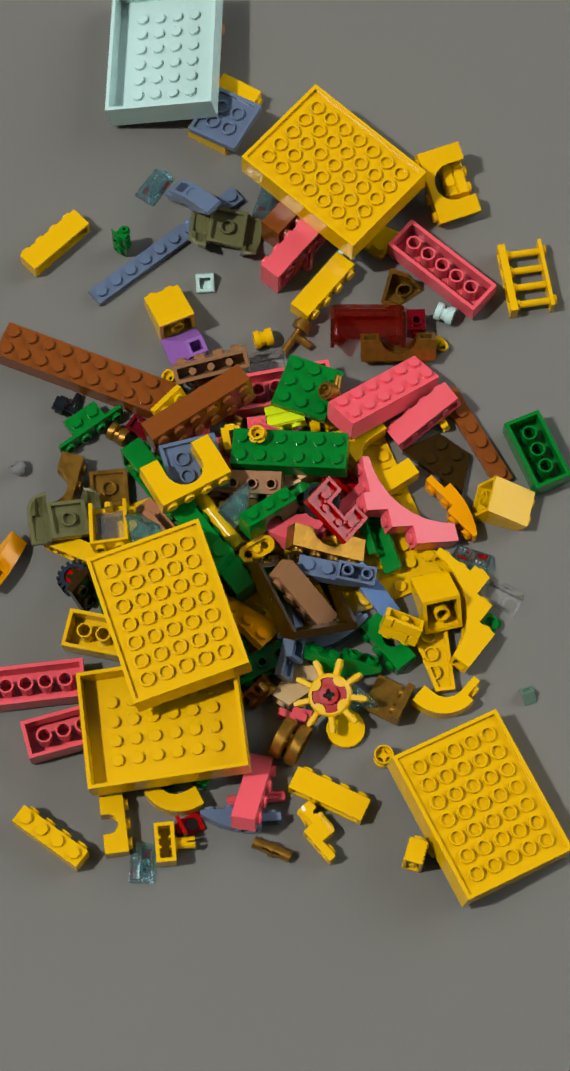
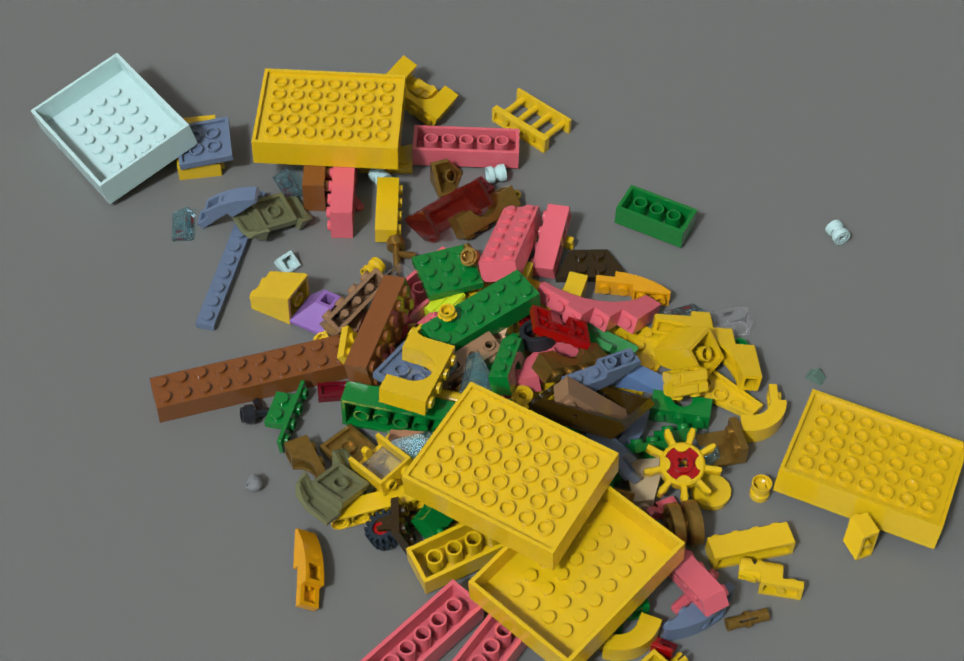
camera: 40 degrees left, 20 degrees down
yellow brick [20,209,90,278] -> none
pearl gold wheel [105,422,132,447] -> none
green hinge [111,226,132,257] -> none
dark orange plate [449,386,513,481] -> none
yellow slope [471,476,535,531] -> none

